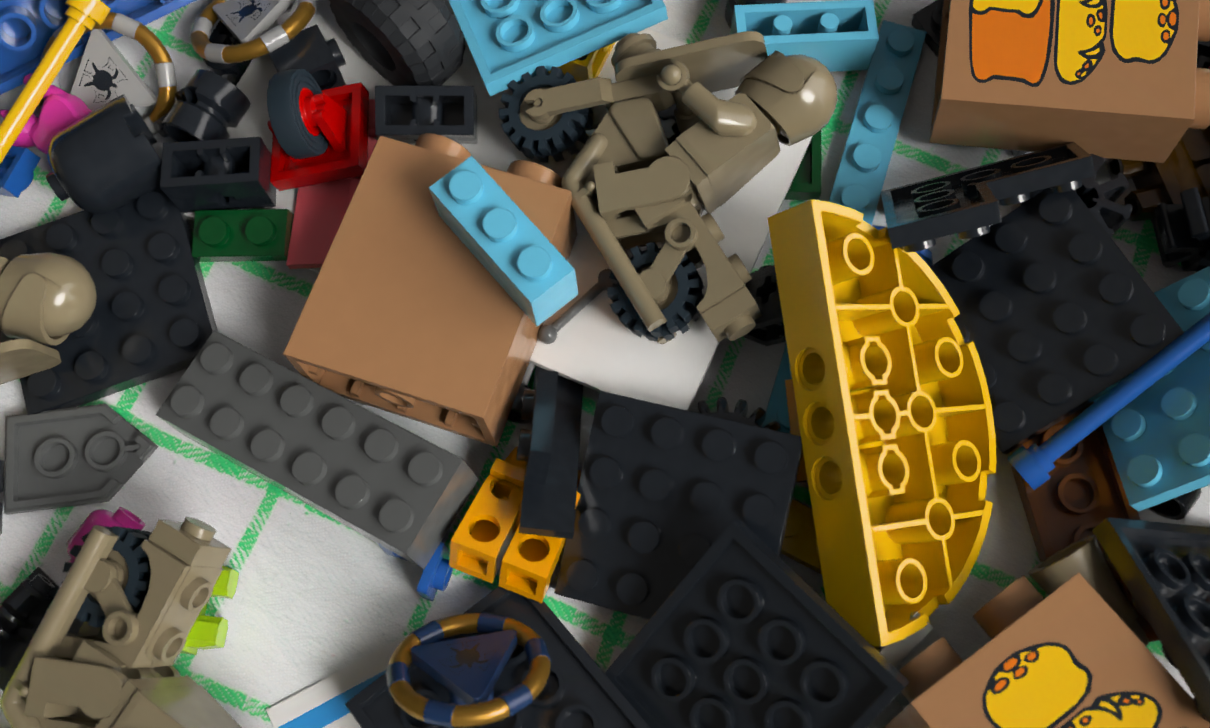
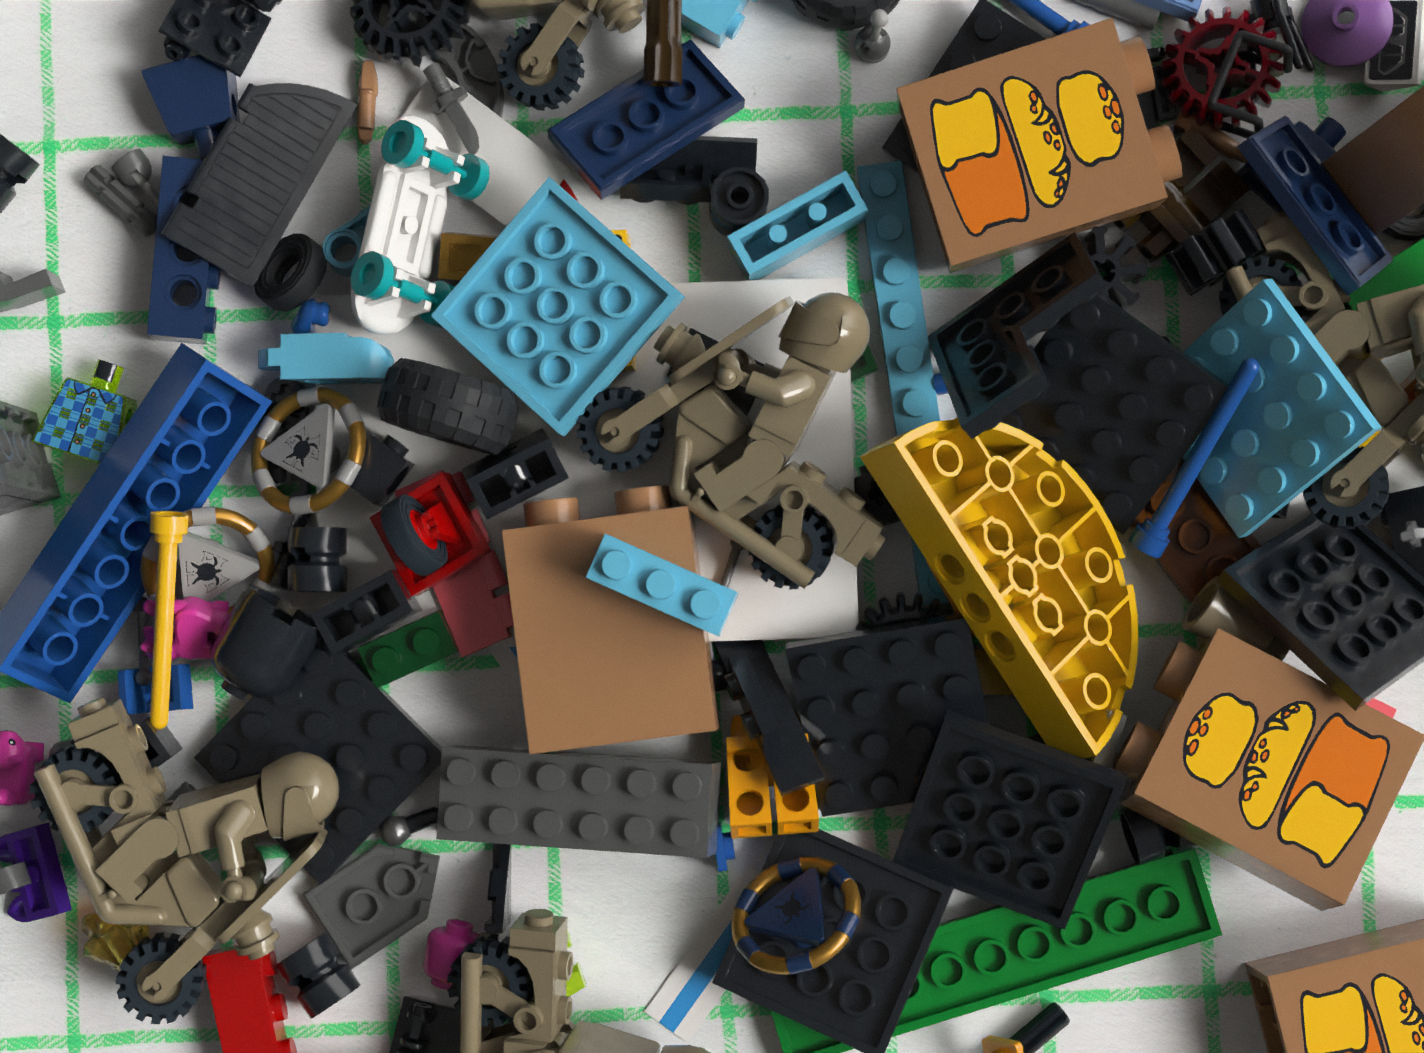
camera: 25 degrees left, 15 degrees up
none -> piece [379,806,438,846]
none -> black tile [484,843,512,934]

